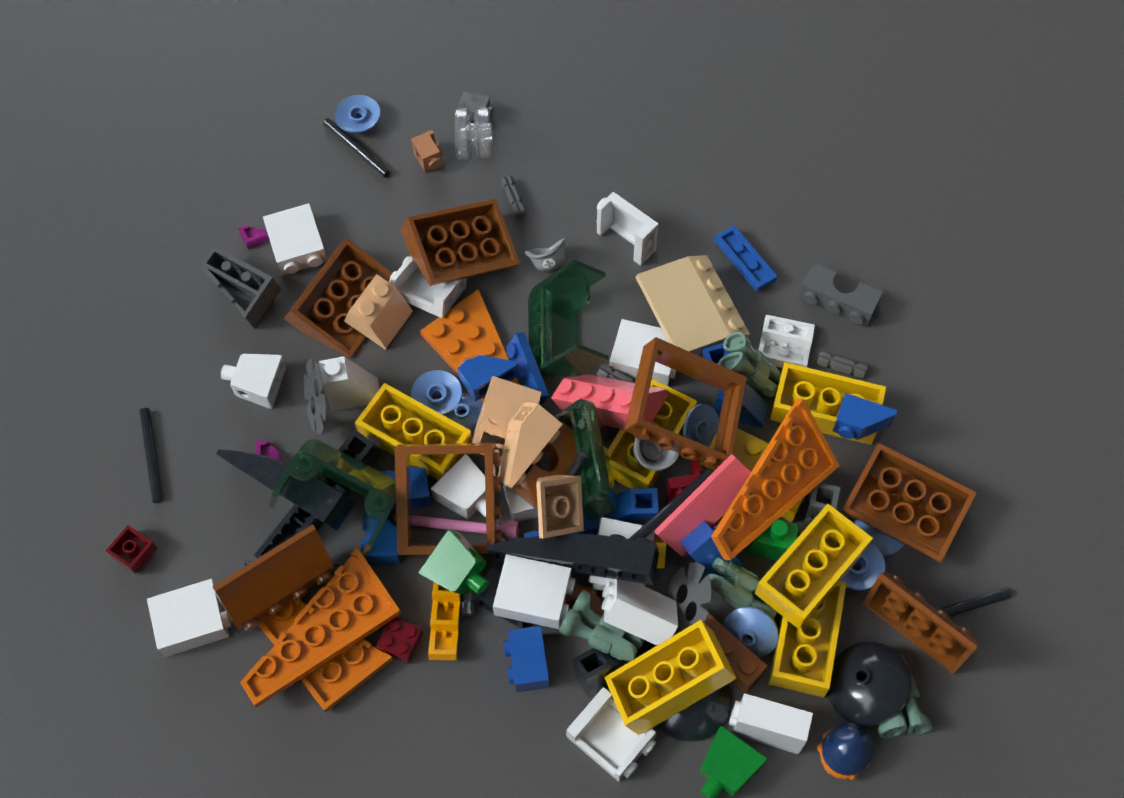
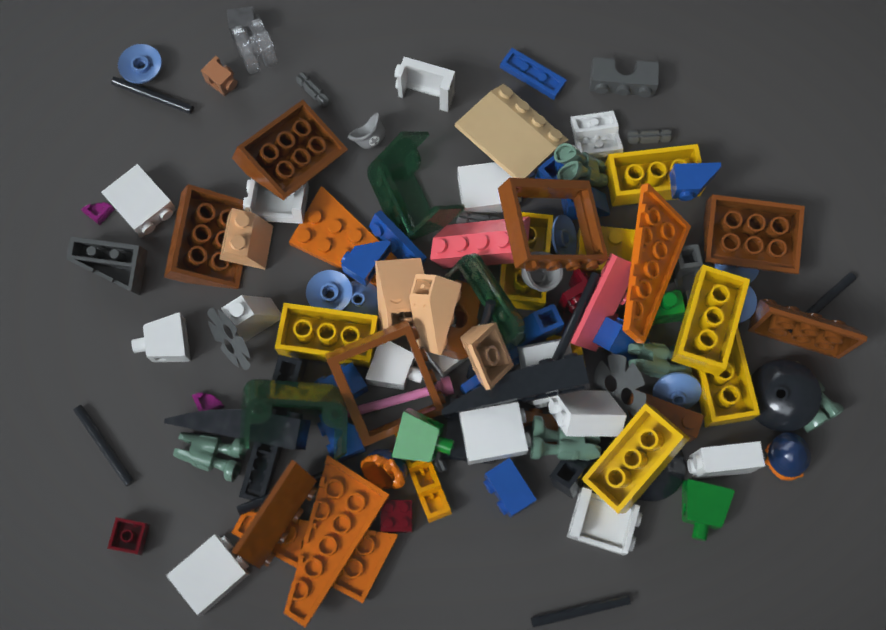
camera: 25 degrees left, 10 degrees up
none -> sand green piece [173,432,247,482]
none -> orange hair [361,449,408,489]

